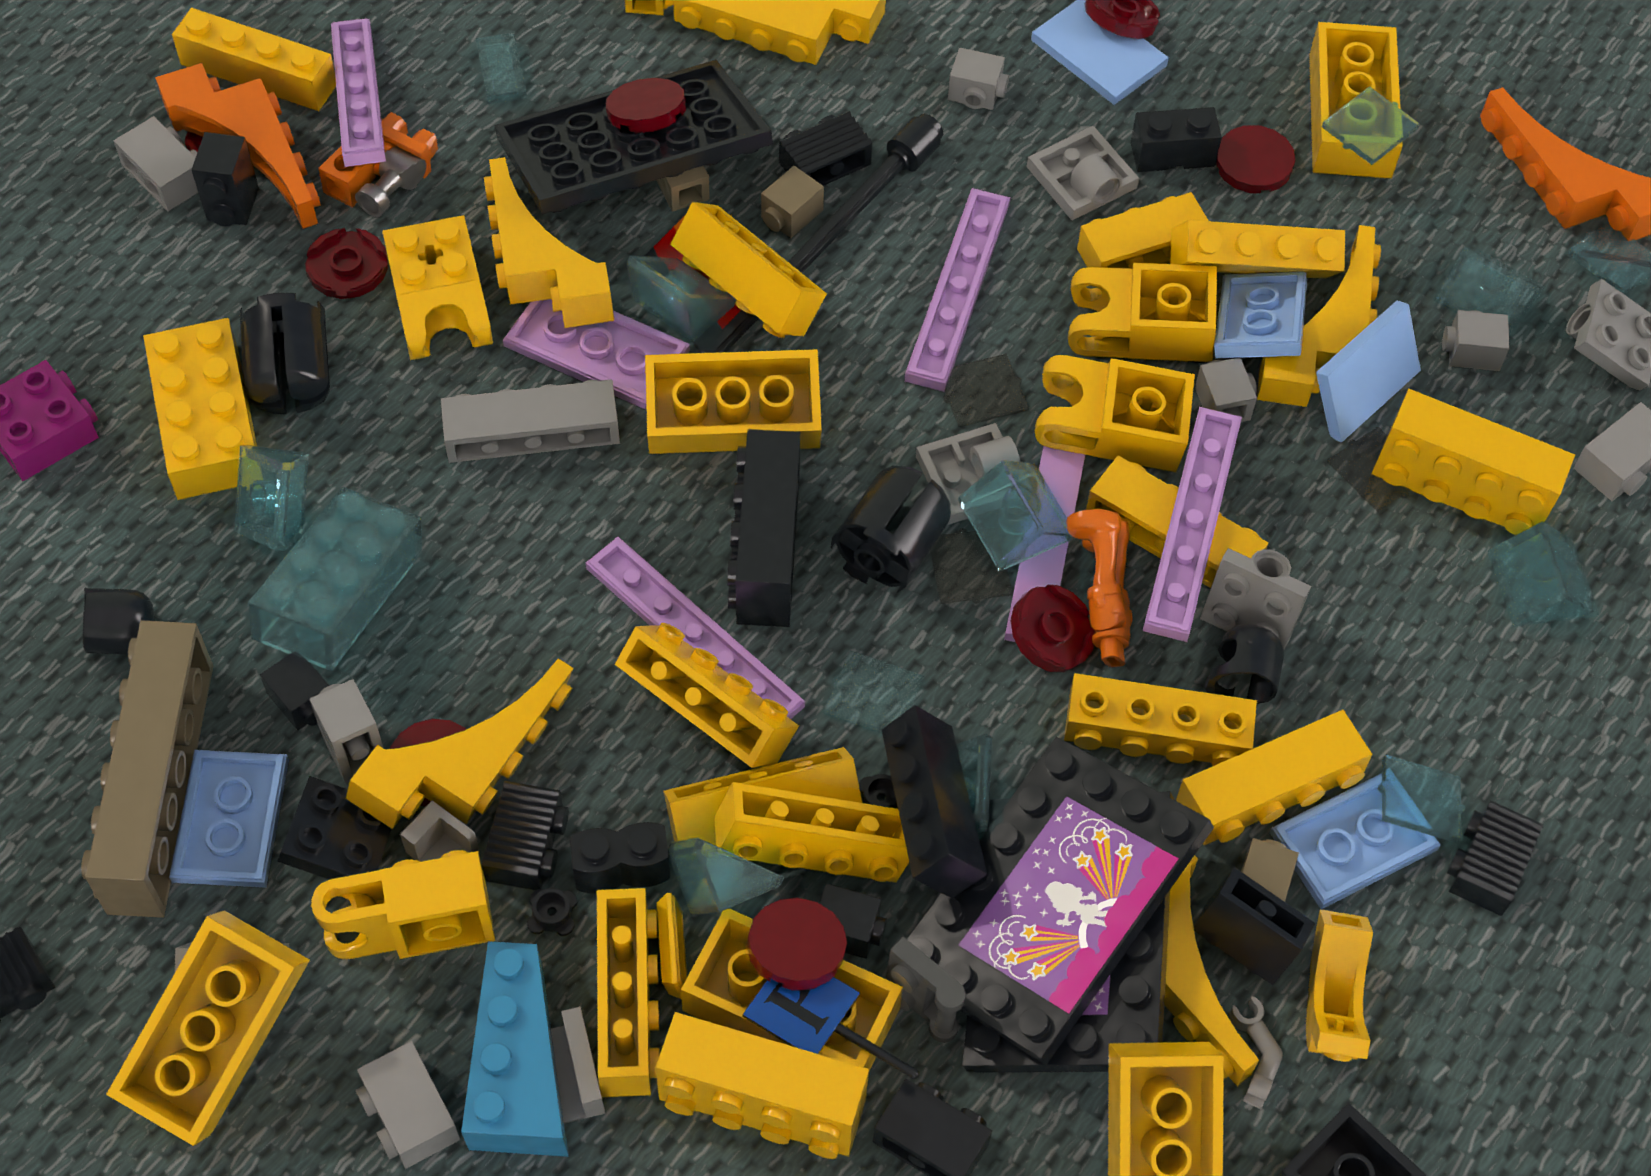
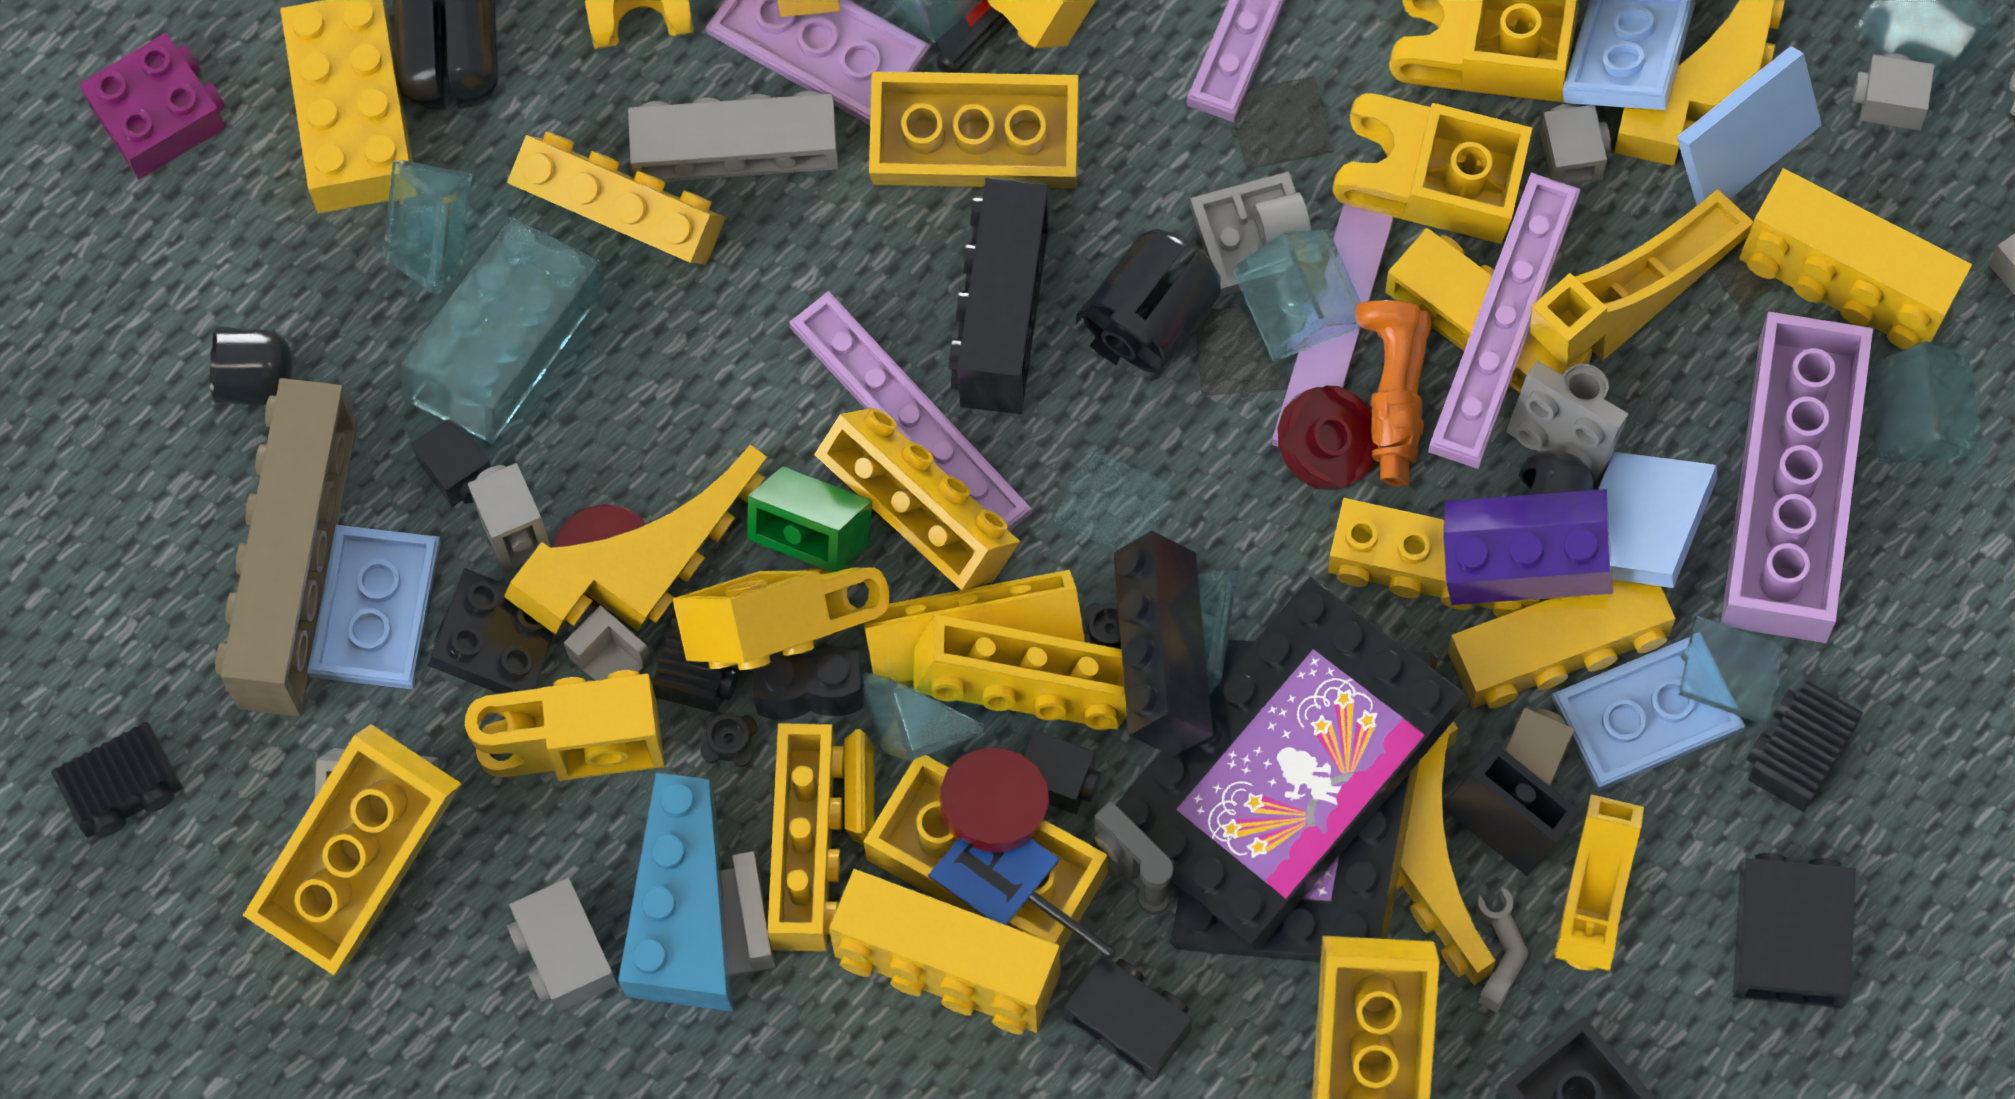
camera: 10 degrees right, 10 degrees up
none -> yellow brick [507,131,726,265]
none -> yellow brick [673,567,889,670]
none -> green brick [747,466,872,572]
none -> dark purple slope [1444,489,1614,605]
none -> yellow arch [1530,189,1753,368]
none -> light blue tile [1598,452,1718,588]
none -> lavender brick [1720,312,1873,643]
none -> black brick [1733,853,1856,1008]

